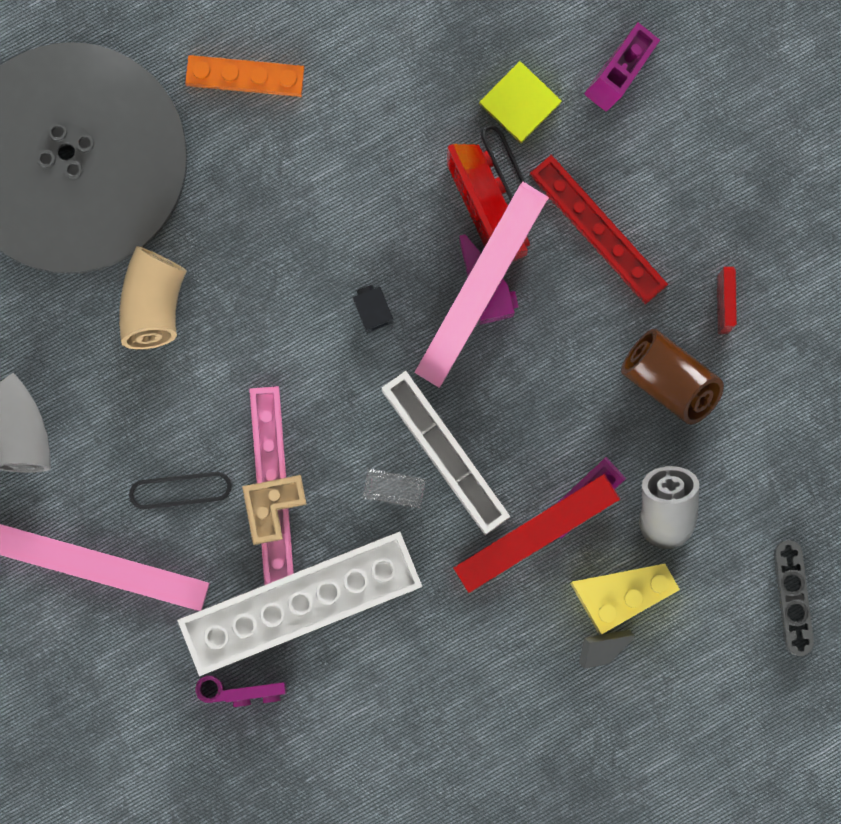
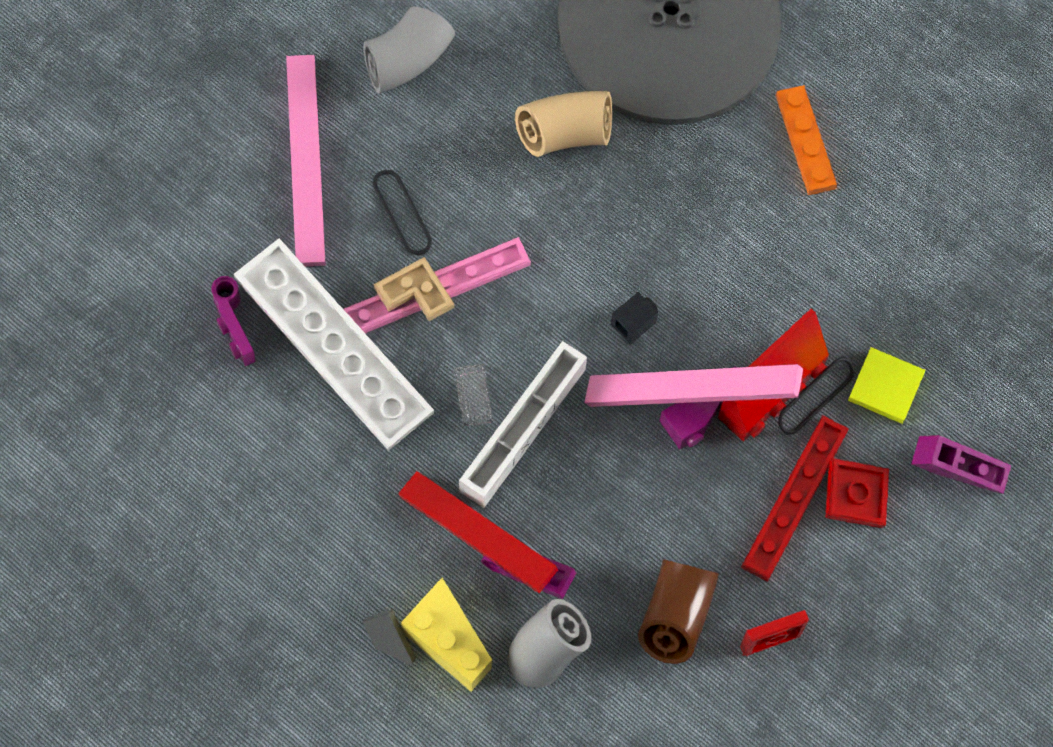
camera: 65 degrees right, 15 degrees down
none -> red tile [825,458,889,528]

